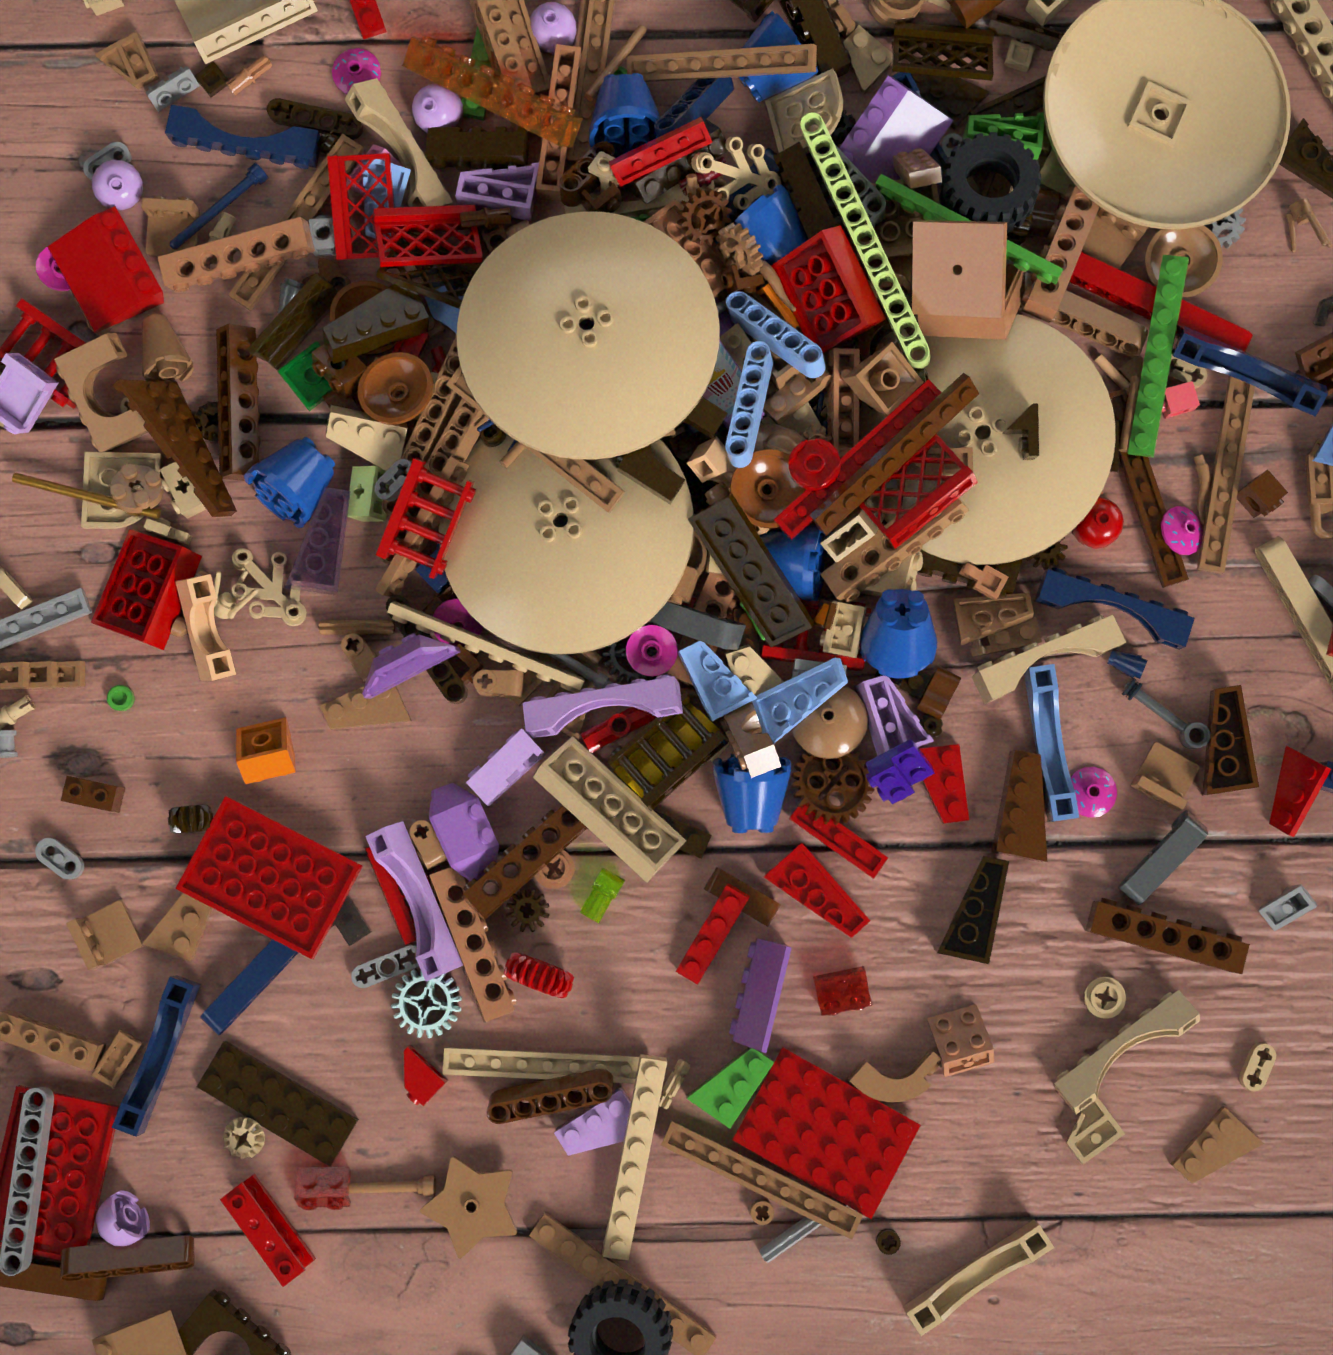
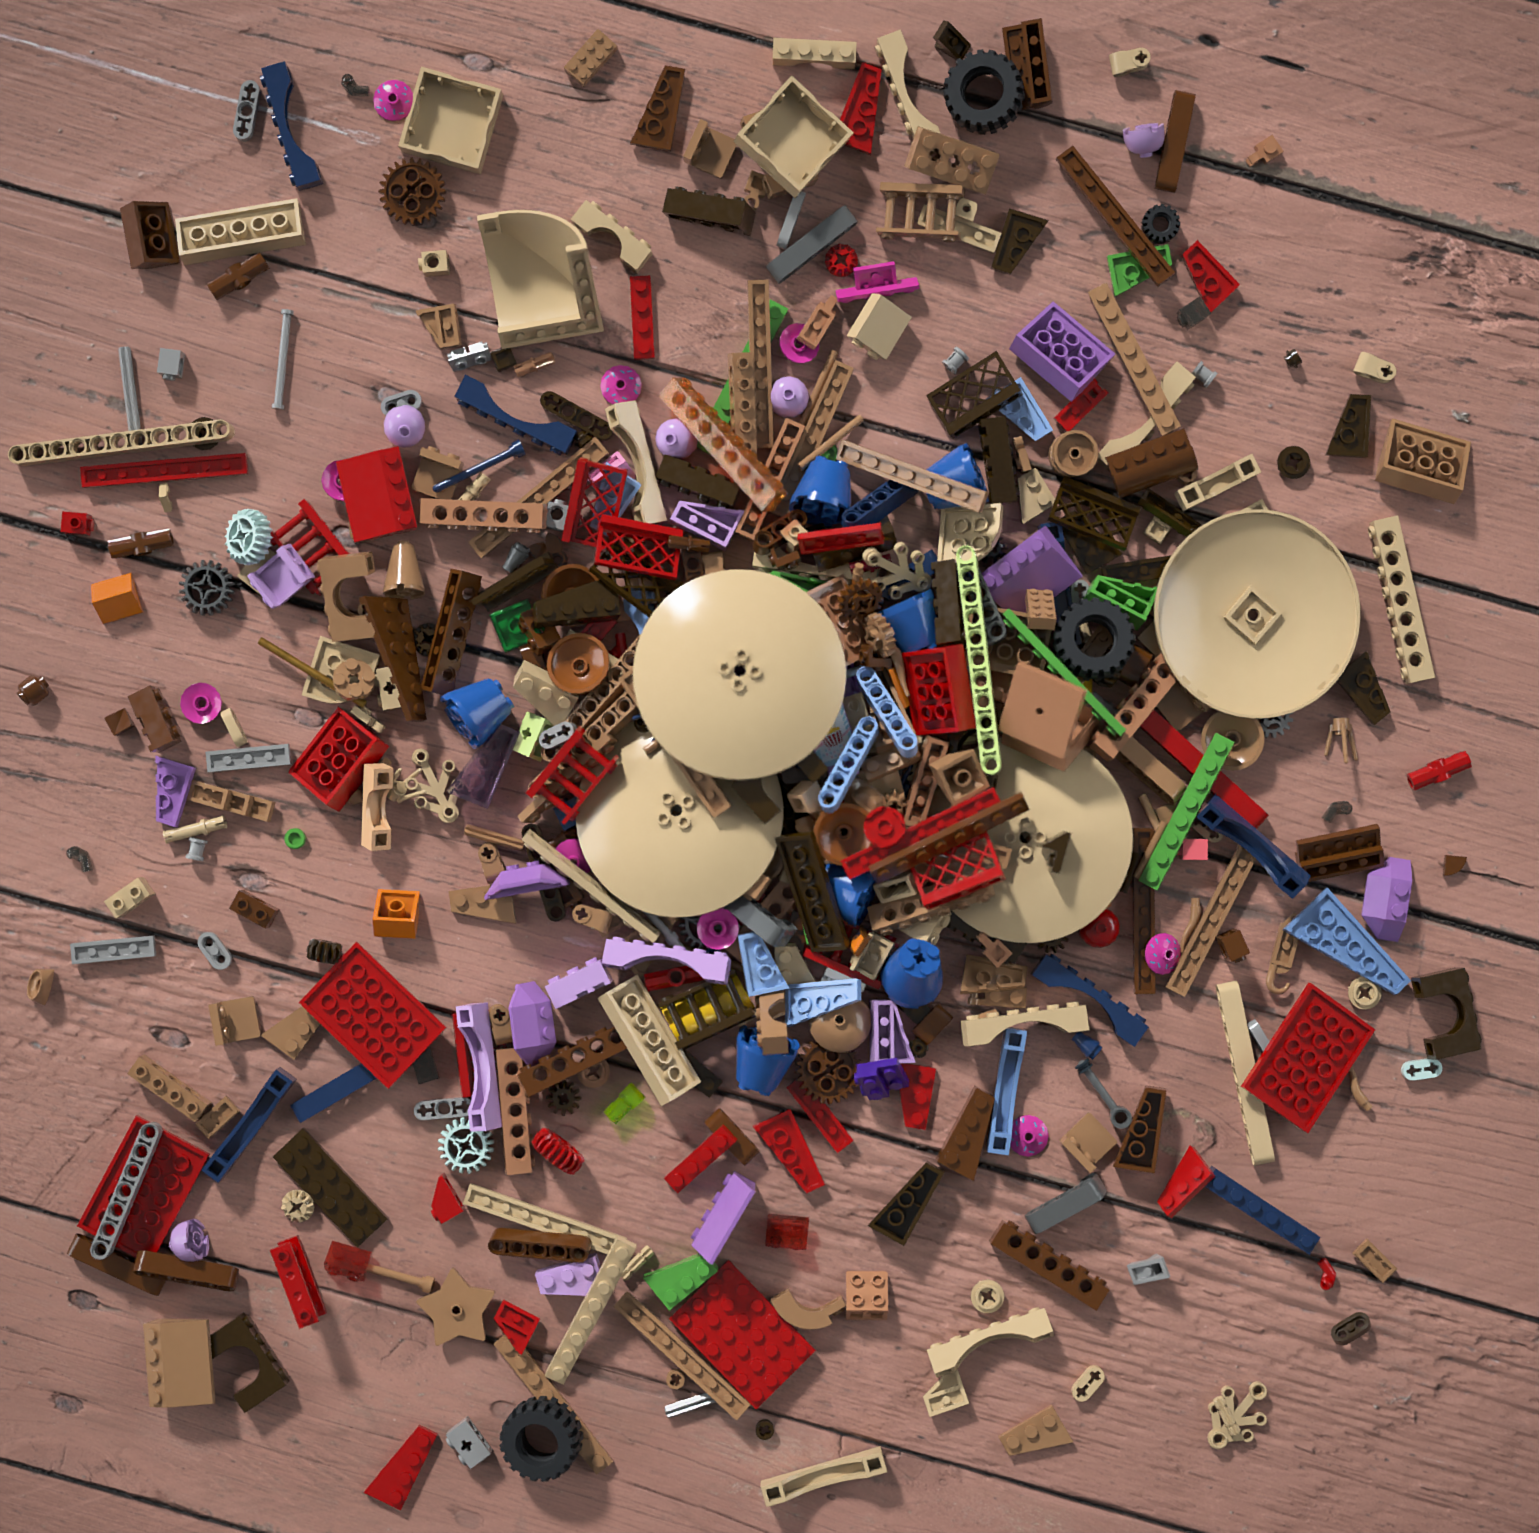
camera: 20 degrees right, 5 degrees up
none -> red wing [494,1299,540,1355]

